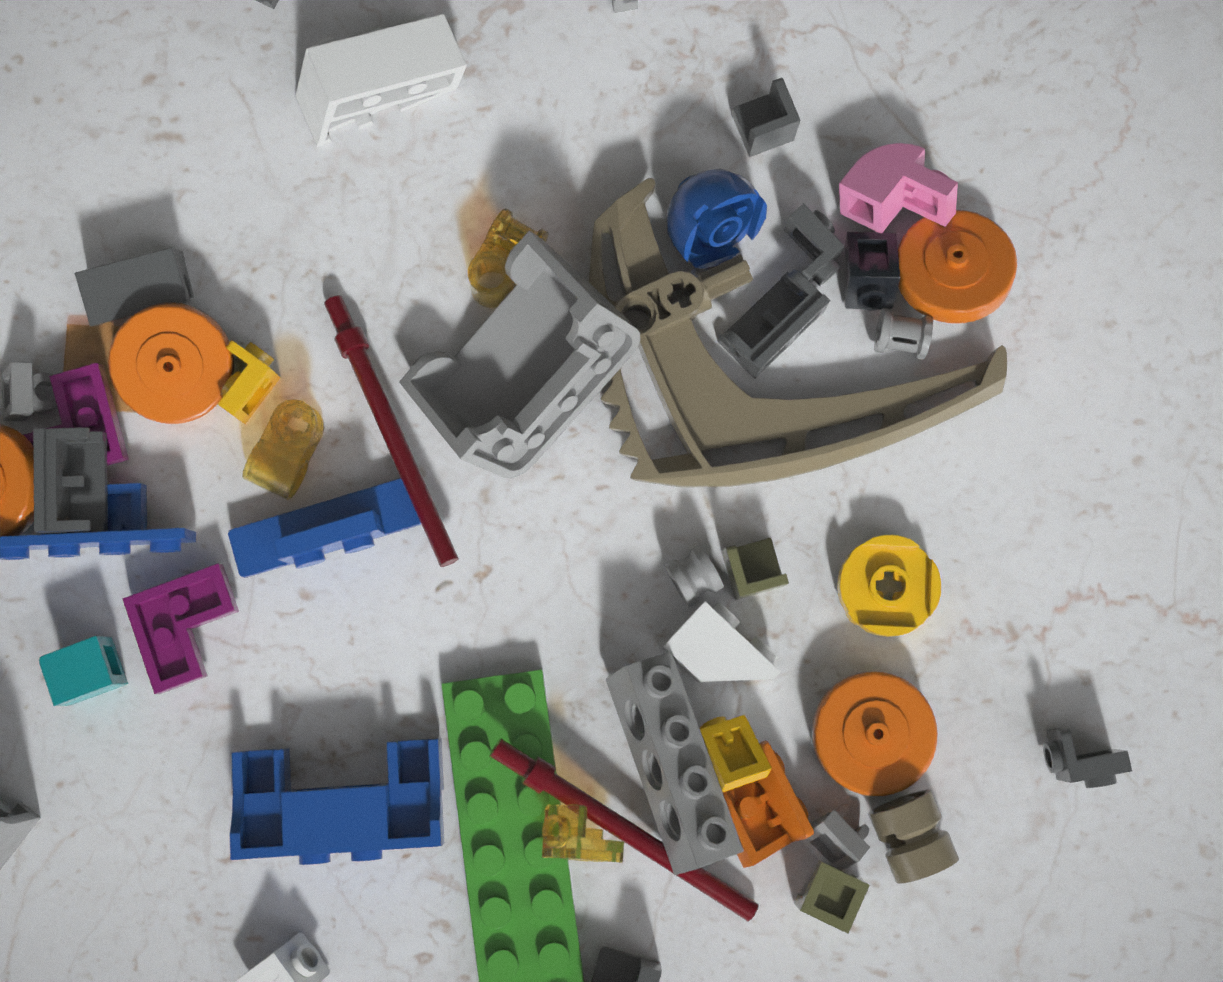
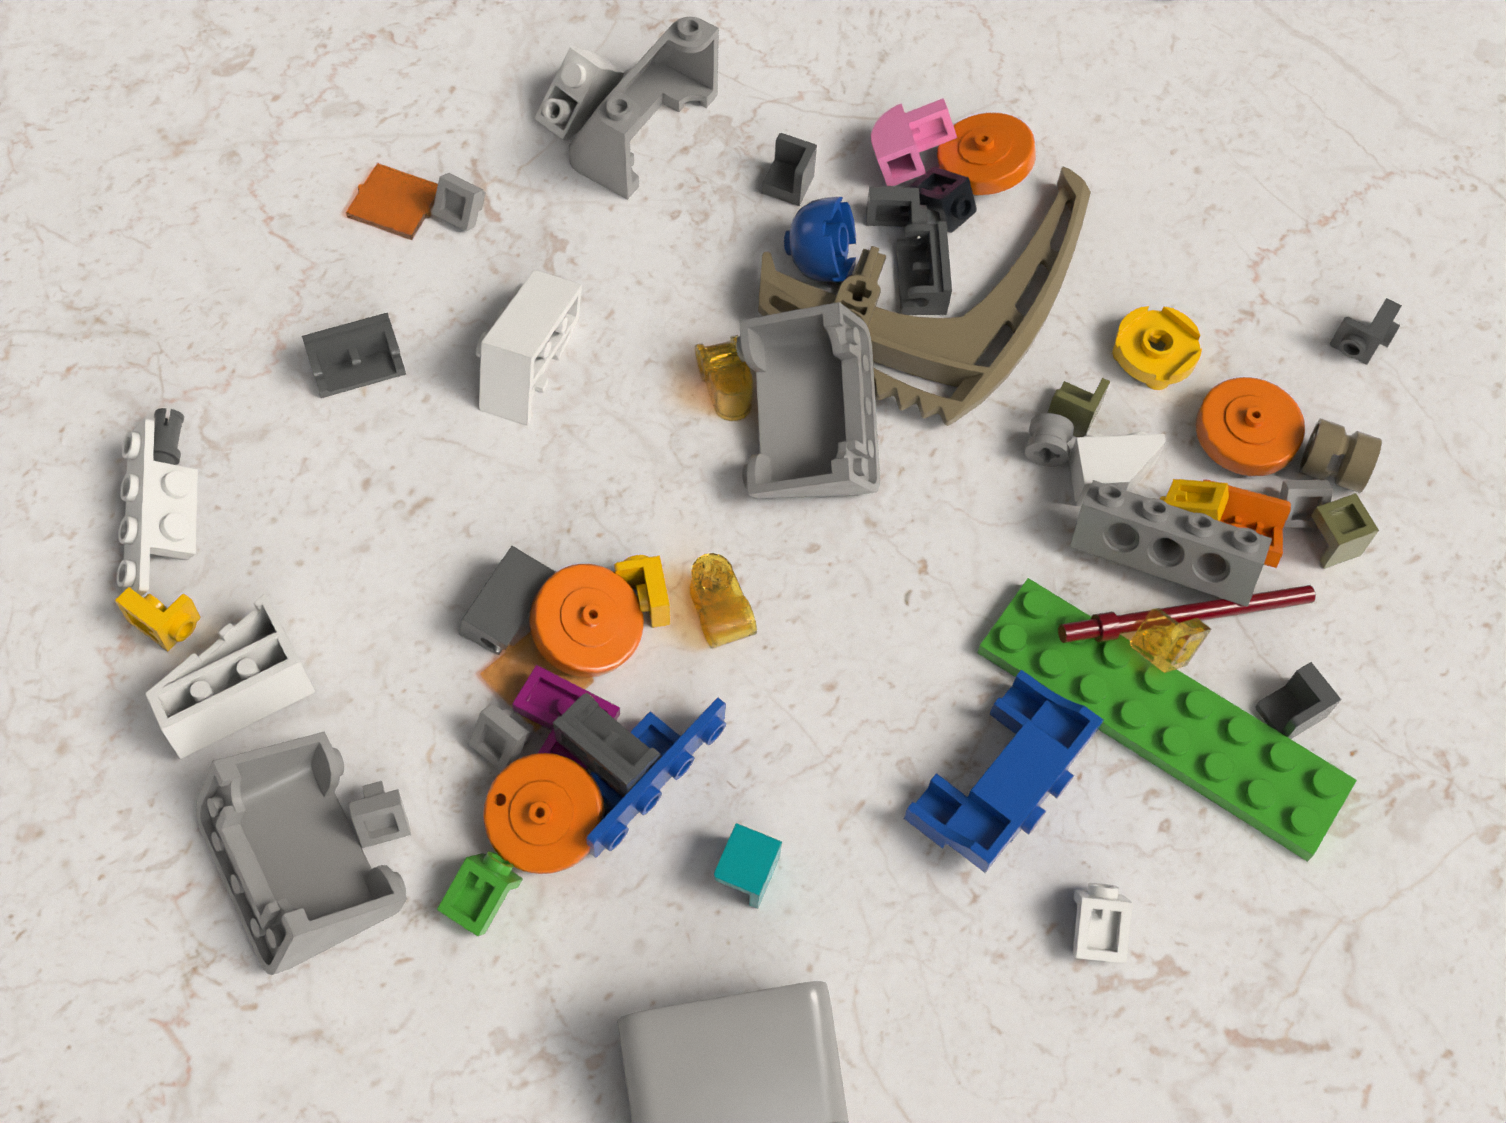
camera: 50 degrees left, 20 degrees down
magenta plate [122,563,239,694] -> none
blue bracket [228,478,421,578] -> none
dark red bar [324,295,459,567] -> none
light grey bush [874,308,933,360] -> none

